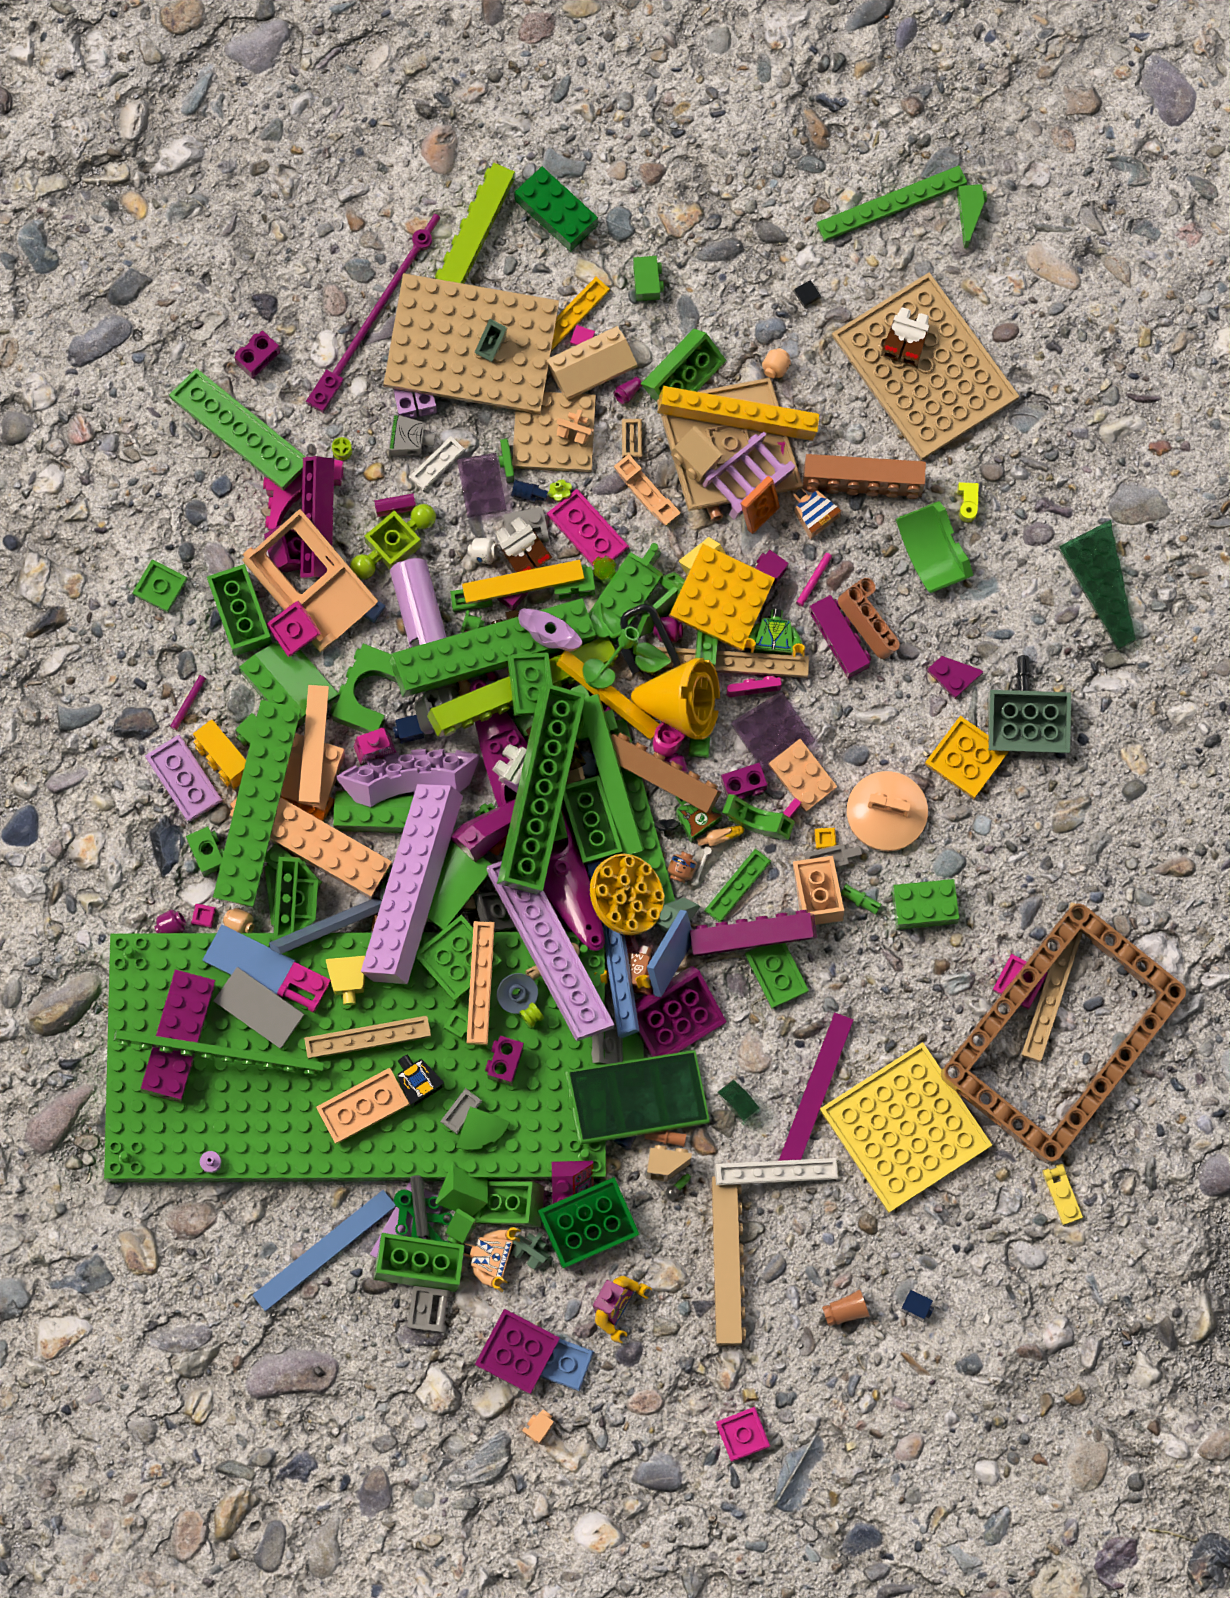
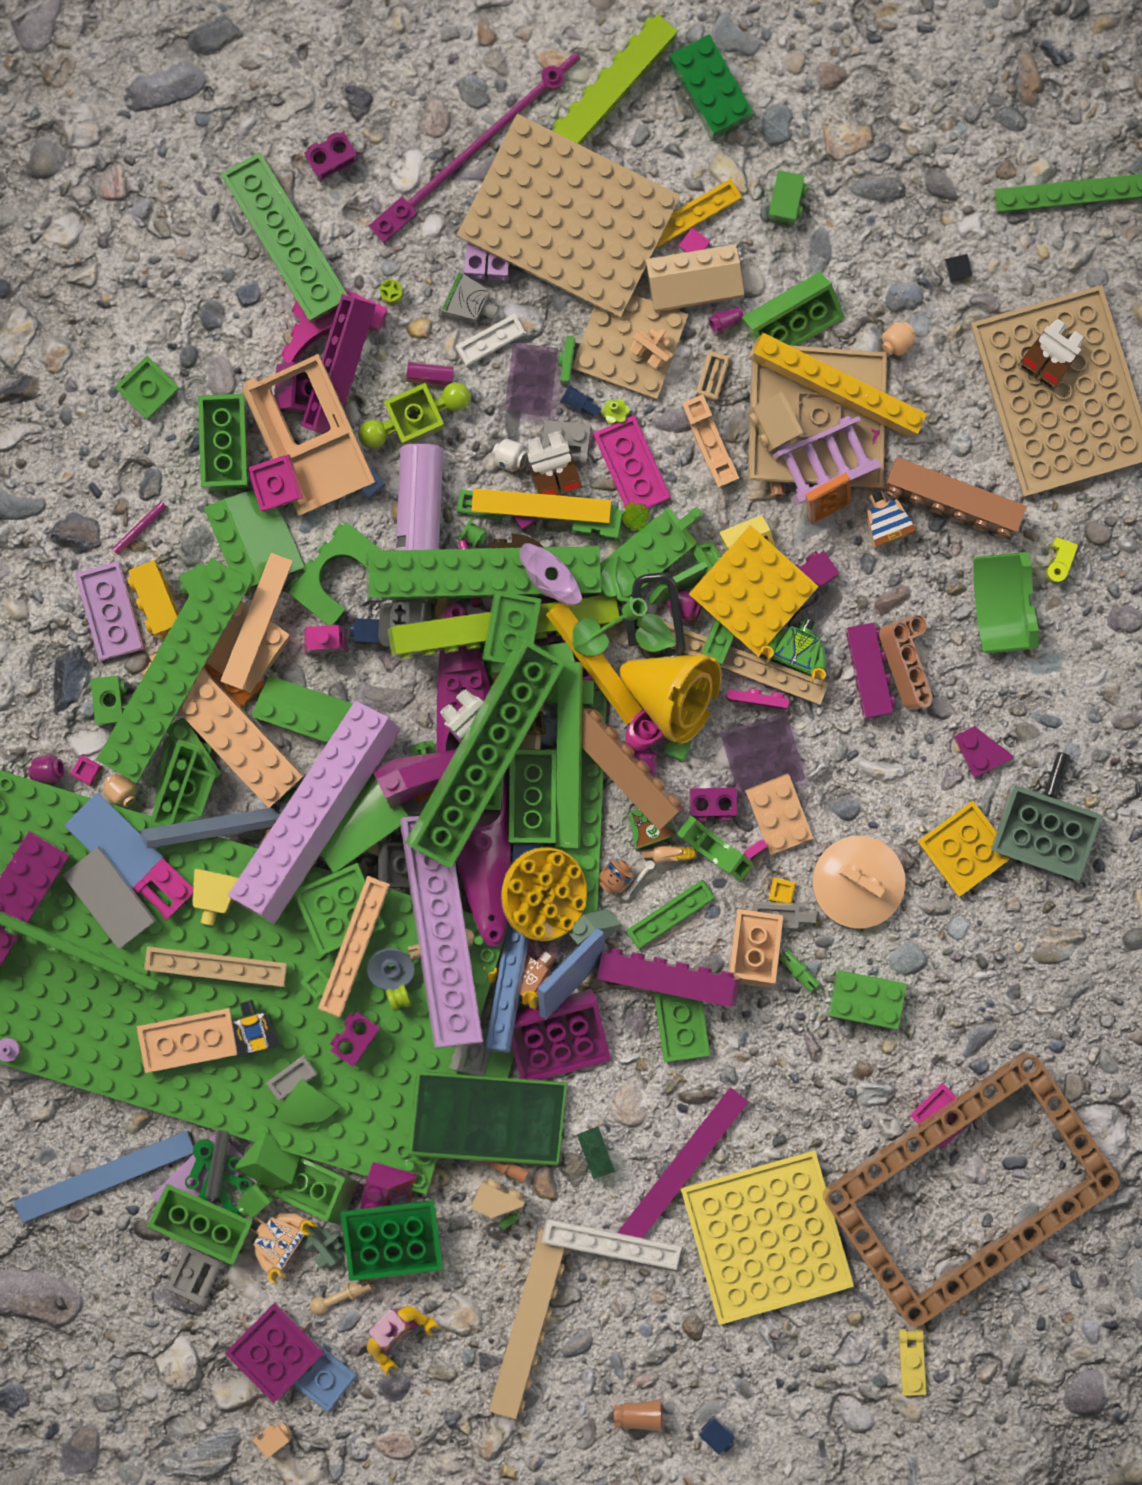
camera: 20 degrees right, 10 degrees up
lavender brick [337,749,479,807] -> none
sand green slope [474,319,508,362] -> none
black plant [654,819,680,837] -> none
dark pink bar [796,553,832,607] -> none
tan plate [1021,902,1090,1062] -> none
none -> tan pin [310,1279,374,1316]

